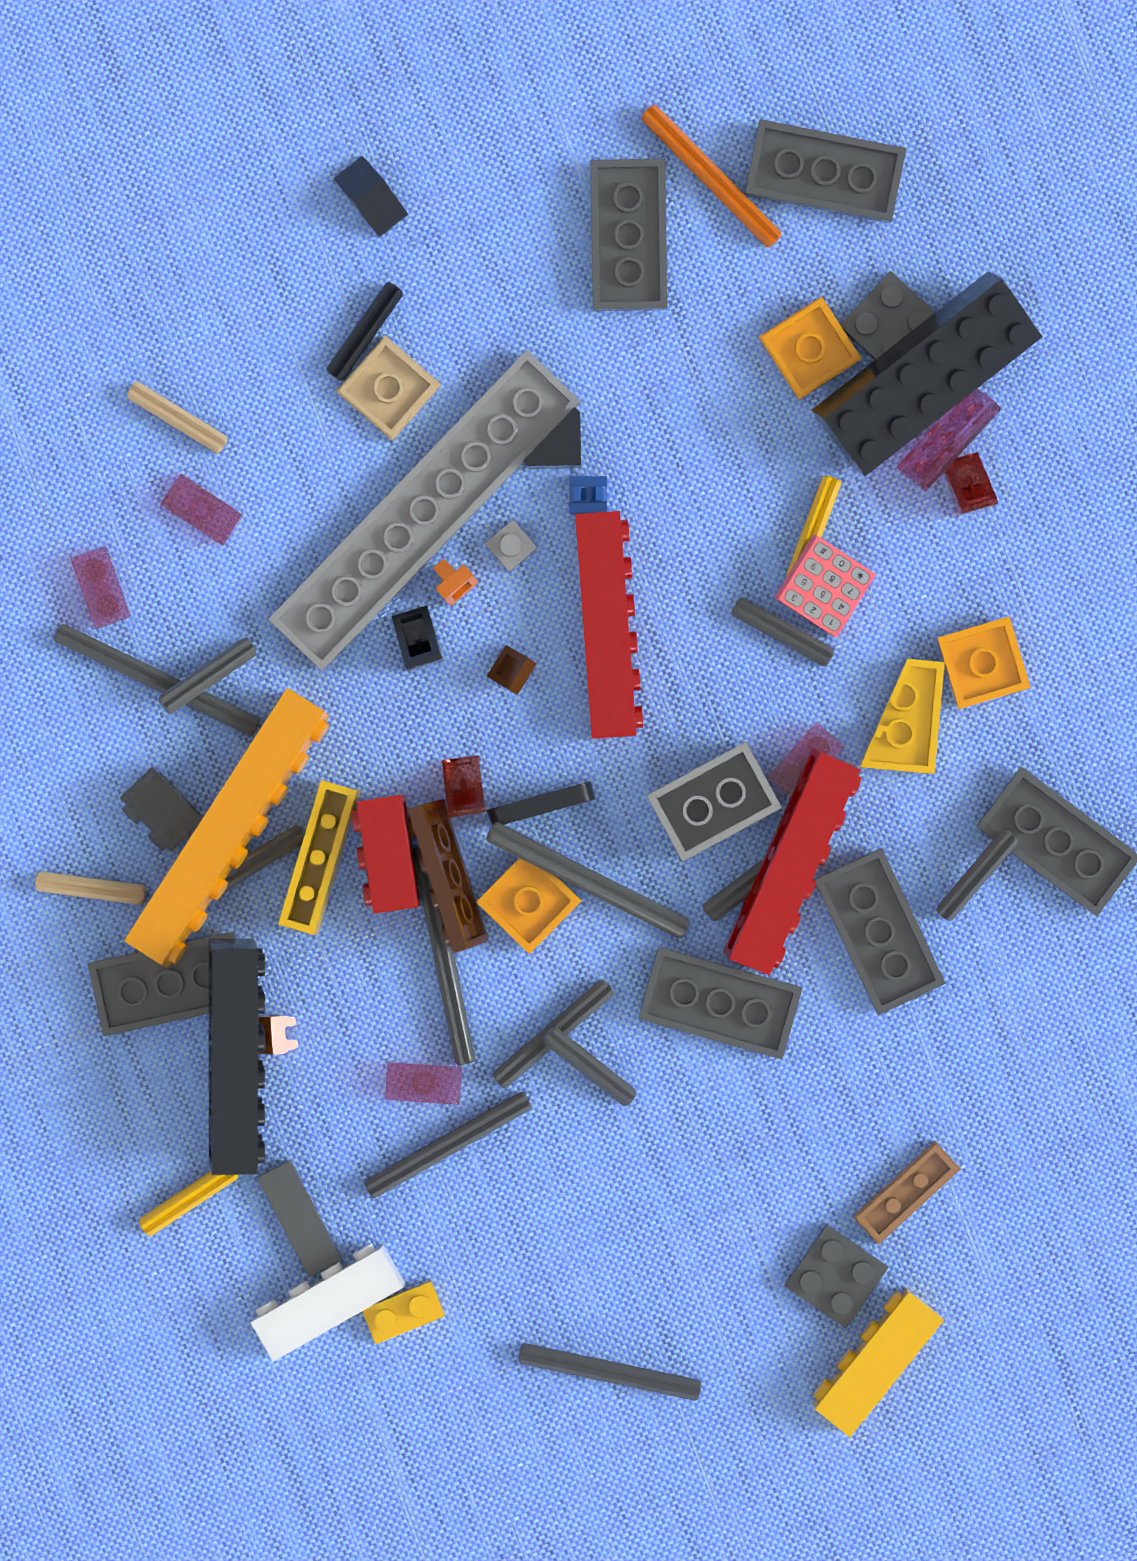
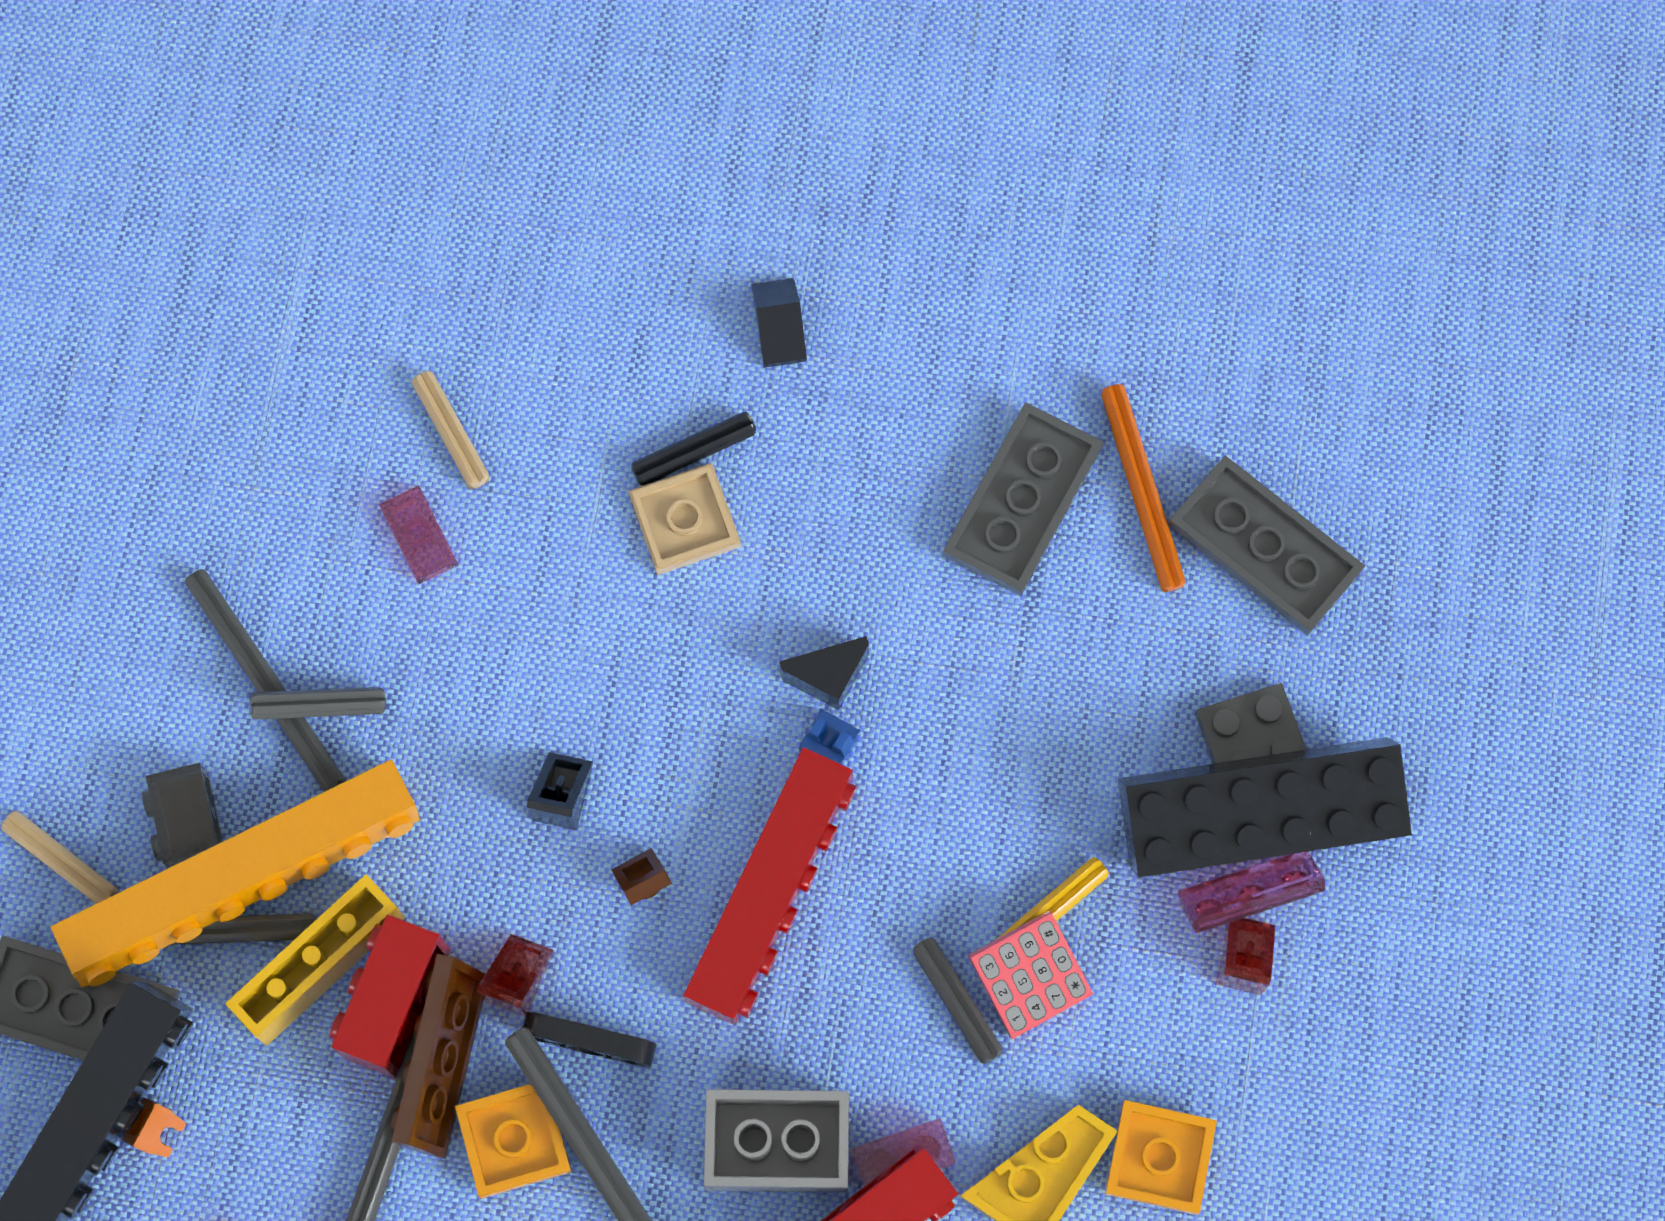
camera: 30 degrees right, 15 degrees down
clear pink plate [70,546,132,630] -> none
light grey plate [268,350,581,671] -> none
orange tile [433,558,479,606] -> none
light grey plate [485,520,538,573] -> none
light orange plate [758,296,862,401] -> none

